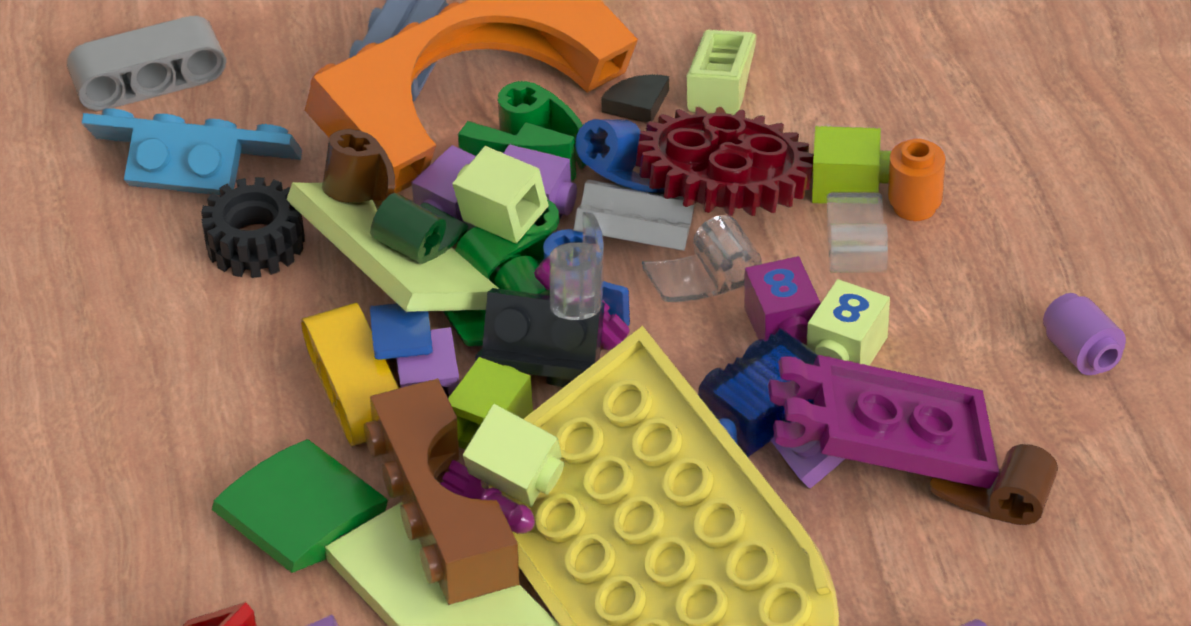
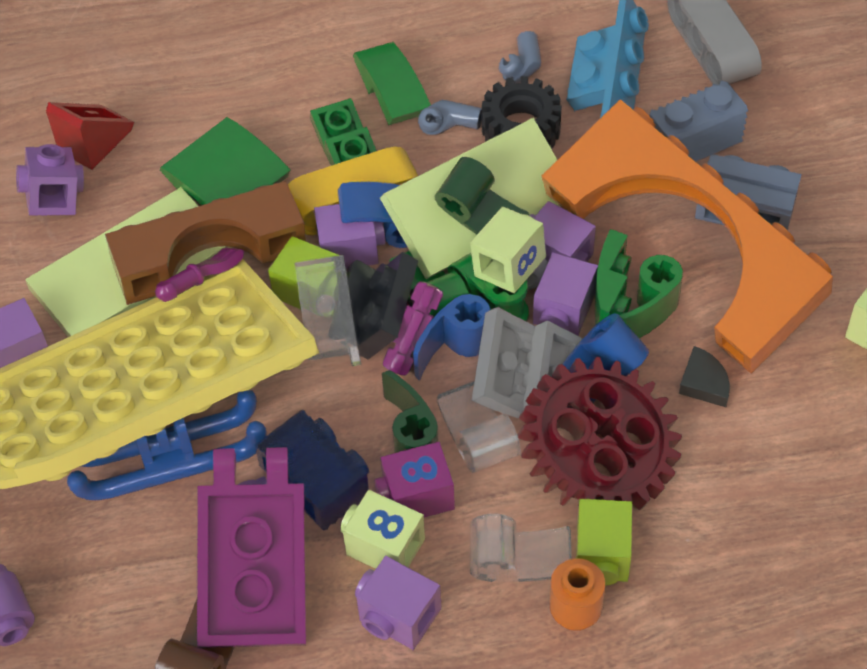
camera: 90 degrees right, 10 degrees up
reddish brown panel [322,129,395,210] -> none
yellowish green brick [463,404,564,507] -> none
clear panel [550,212,604,320] -> none
yellowish green slope [687,30,756,115] -> none
none -> clear panel [295,255,362,366]
none -> green slope [310,98,377,166]
none -> green slope [353,42,431,125]
none -> medium lavender brick [355,555,441,650]
none -> dark green panel [382,370,439,453]
none -> sand blue arm [418,100,482,135]
none -> sand blue arm [498,31,541,83]
none -> sand blue brick [650,80,748,162]

